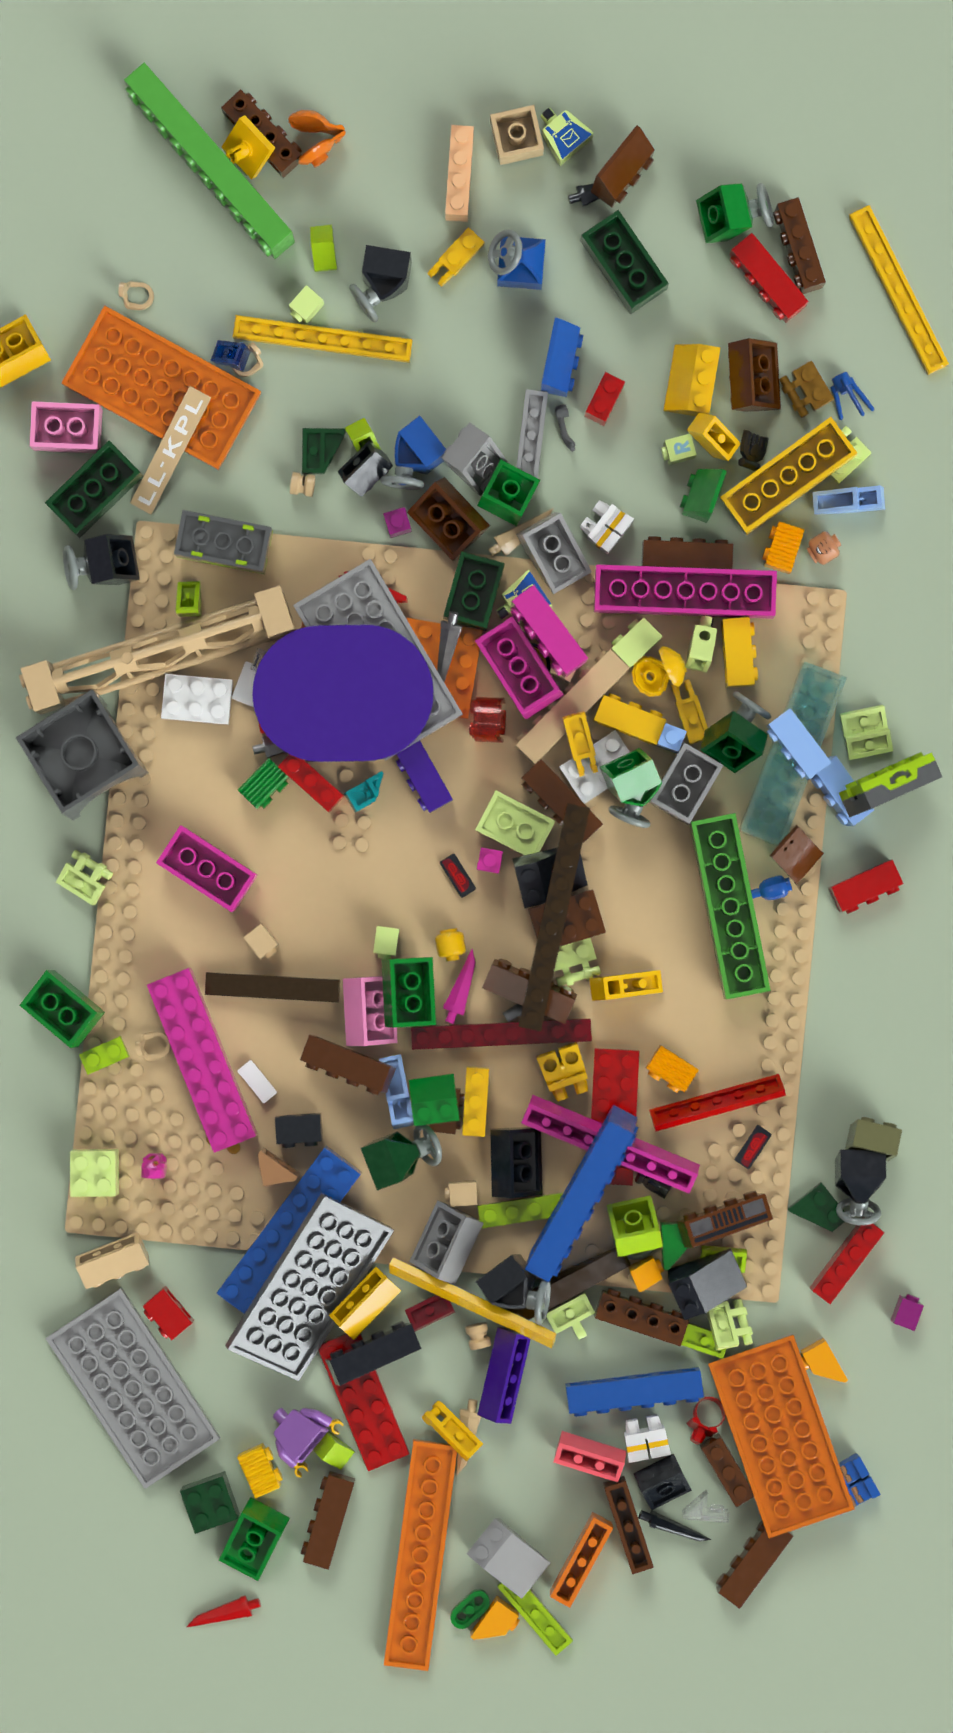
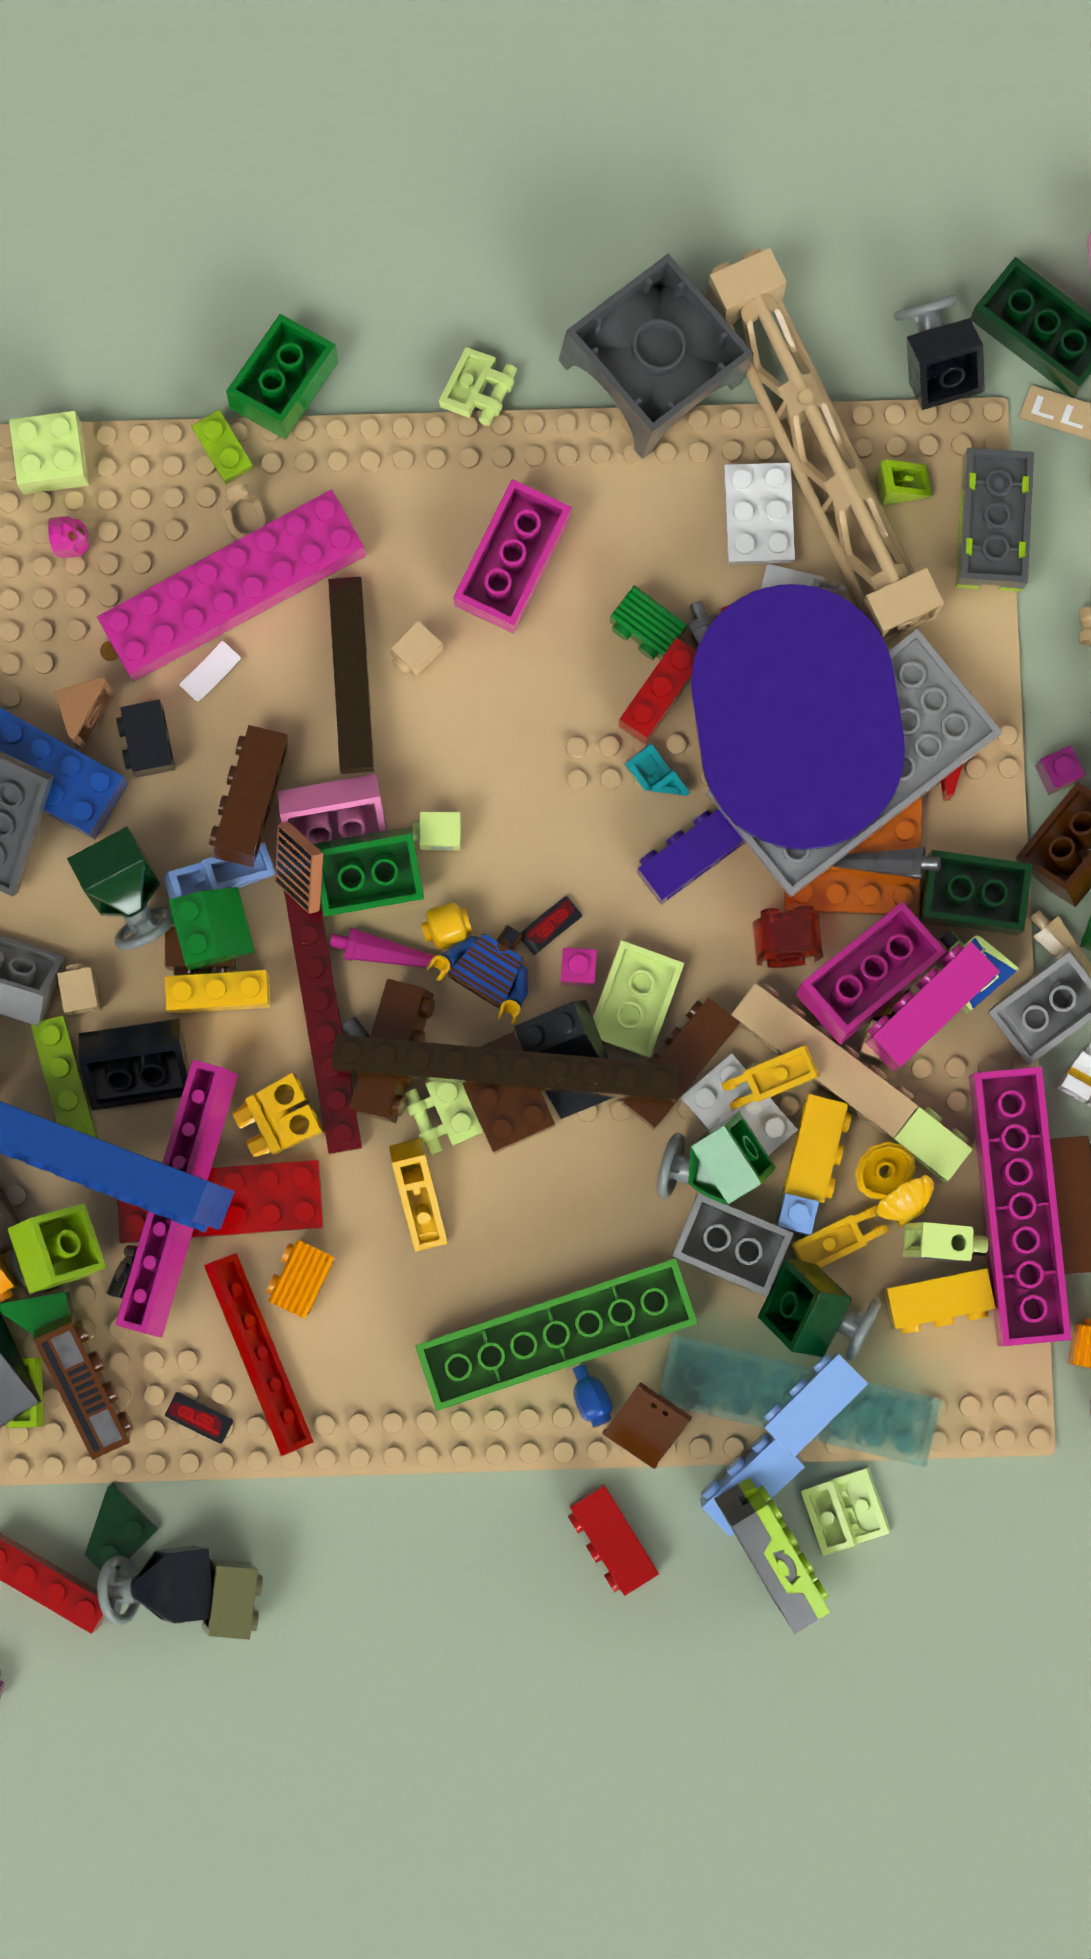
camera: 80 degrees right, 5 degrees down
none -> nougat tile [275,822,323,914]
none -> torso [426,925,528,1025]

